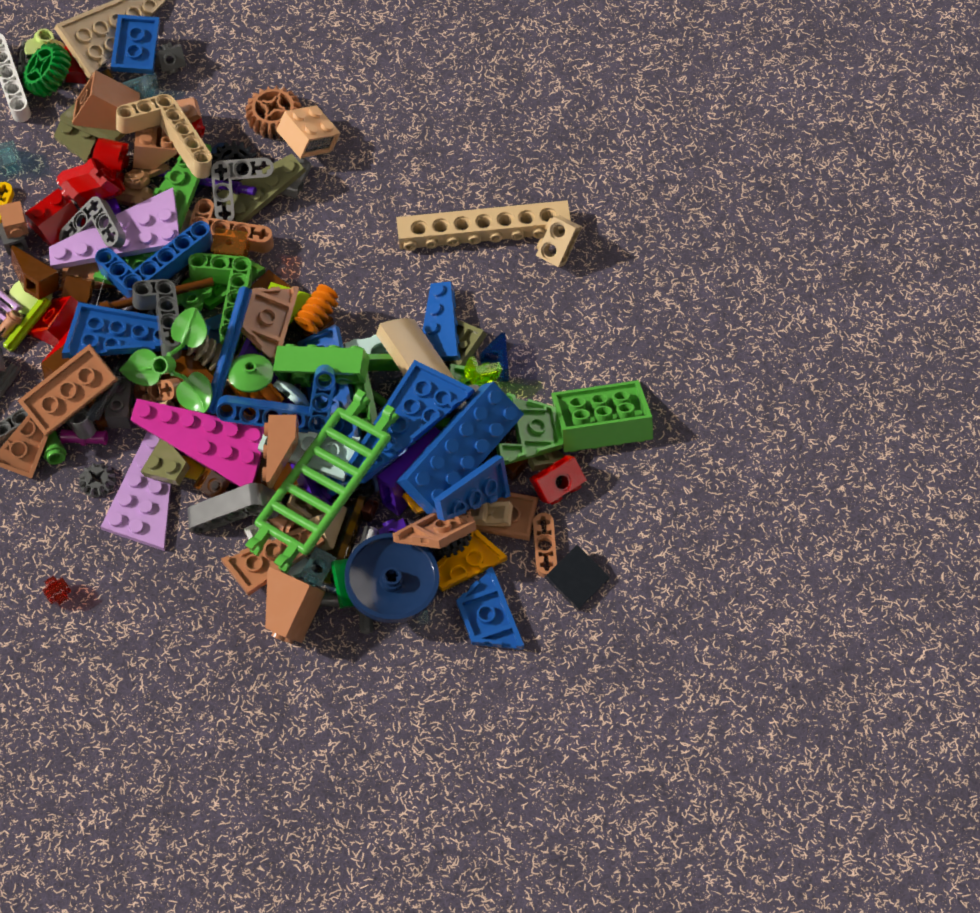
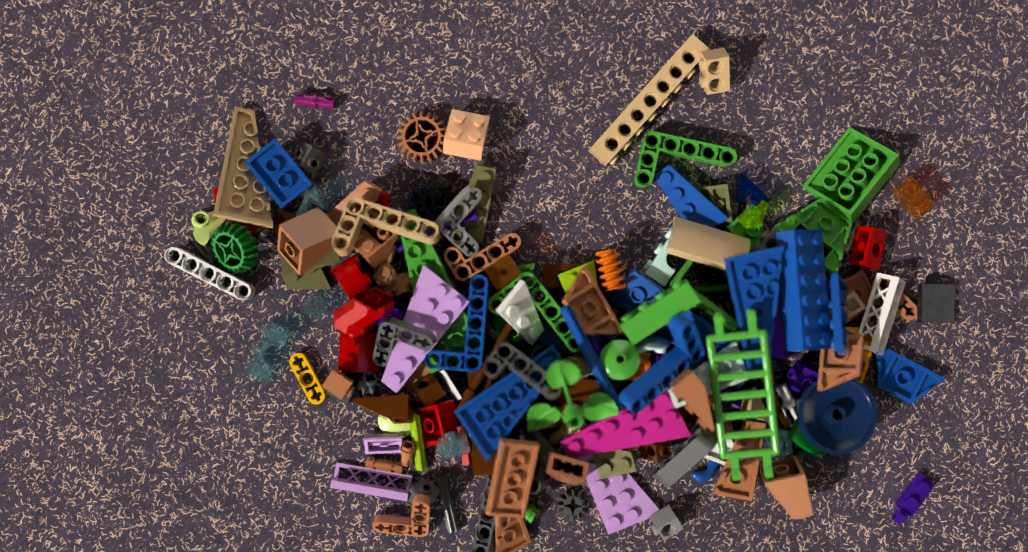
camera: 45 degrees left, 25 degrees up
none -> magenta pin [295,92,335,110]
none -> clear light blue gear [303,295,327,319]
none -> dark grey gear [357,372,381,396]
none -> clear light blue brick [437,431,470,459]
none -> white wing [496,280,544,345]
none -> nougat slope [546,452,589,485]
none -> bright green beam [634,131,737,188]
none -> light grey brick [649,505,684,541]
none -> blue arm [692,460,719,483]
none -> white fence [858,273,906,356]
none -> clear orange brick [889,176,936,220]
none -> dark purple hinge [891,472,935,525]

